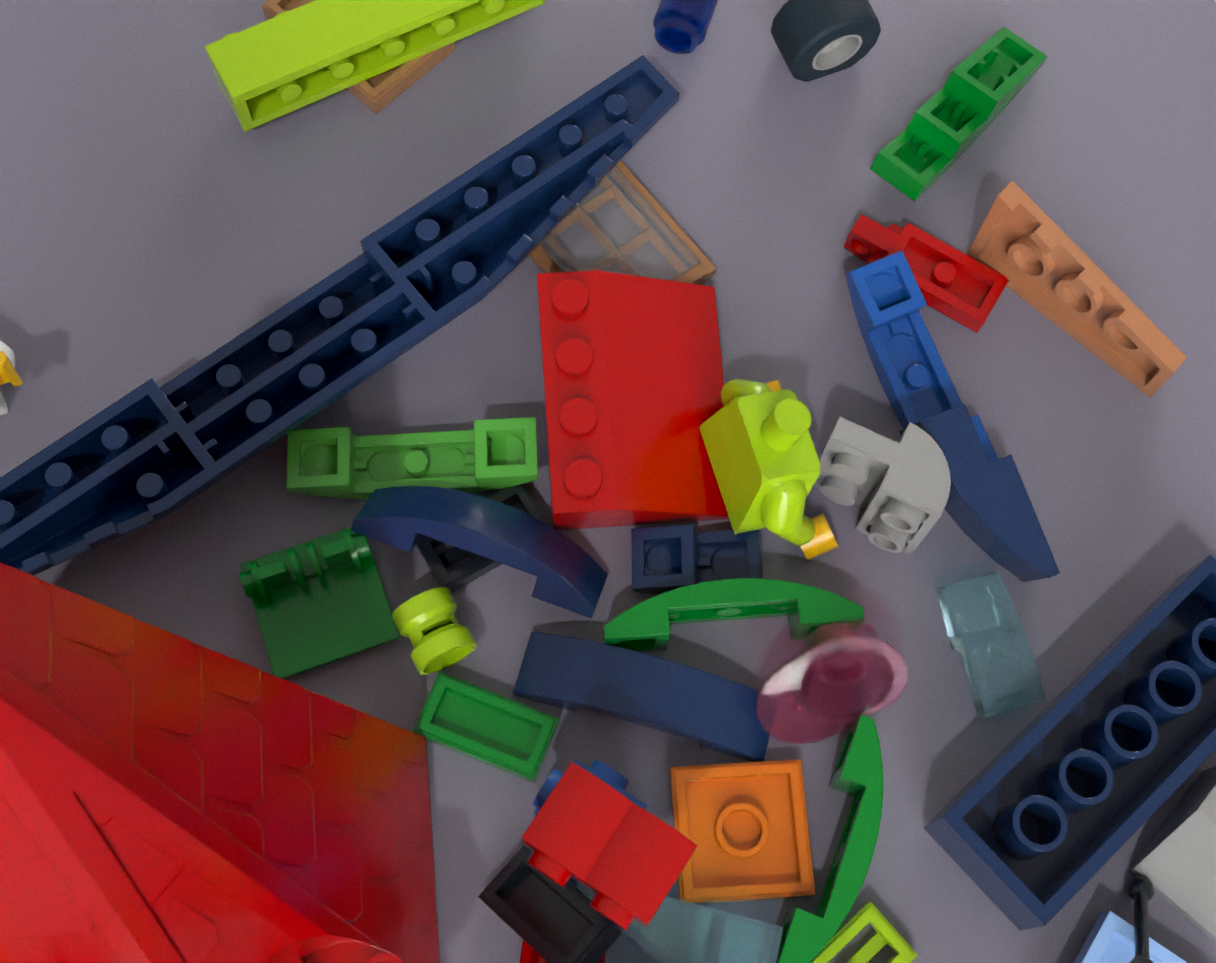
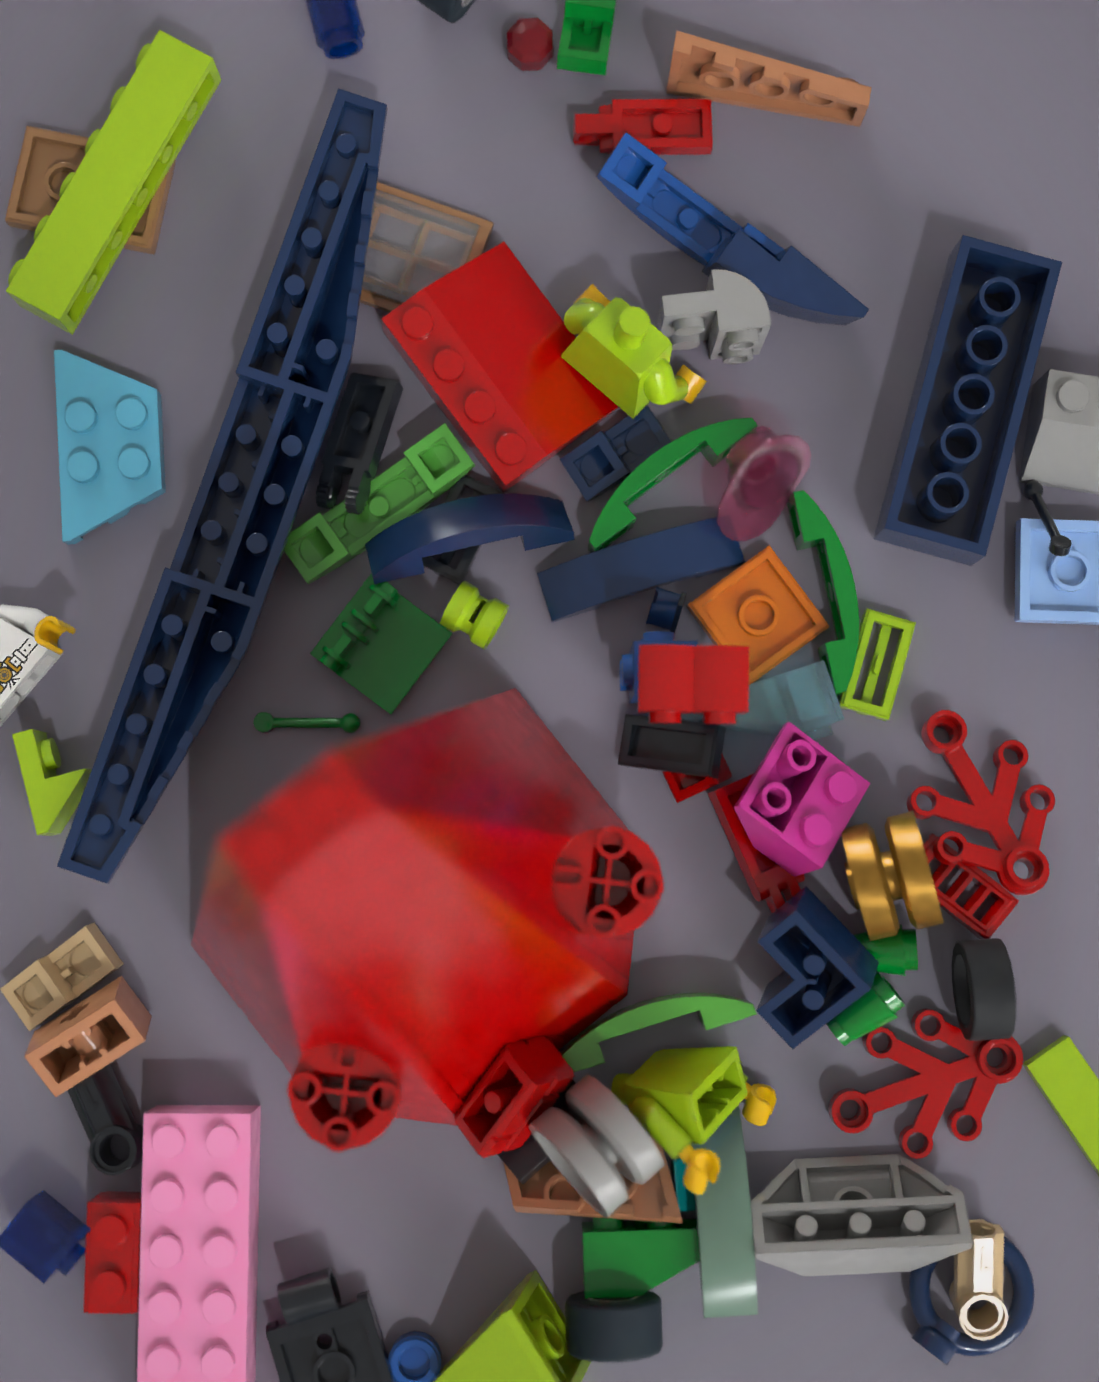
camera: 30 degrees left, 15 degrees up
green tile [413,671,559,783] -> none
clear light blue slope [936,572,1046,718] -> none
none -> medium azure wing [54,350,166,545]
none -> green hinge [253,712,360,733]
none -> black hinge [315,372,403,515]
none -> dark red tile [507,18,553,71]
none -> dark blue piece [646,586,687,633]

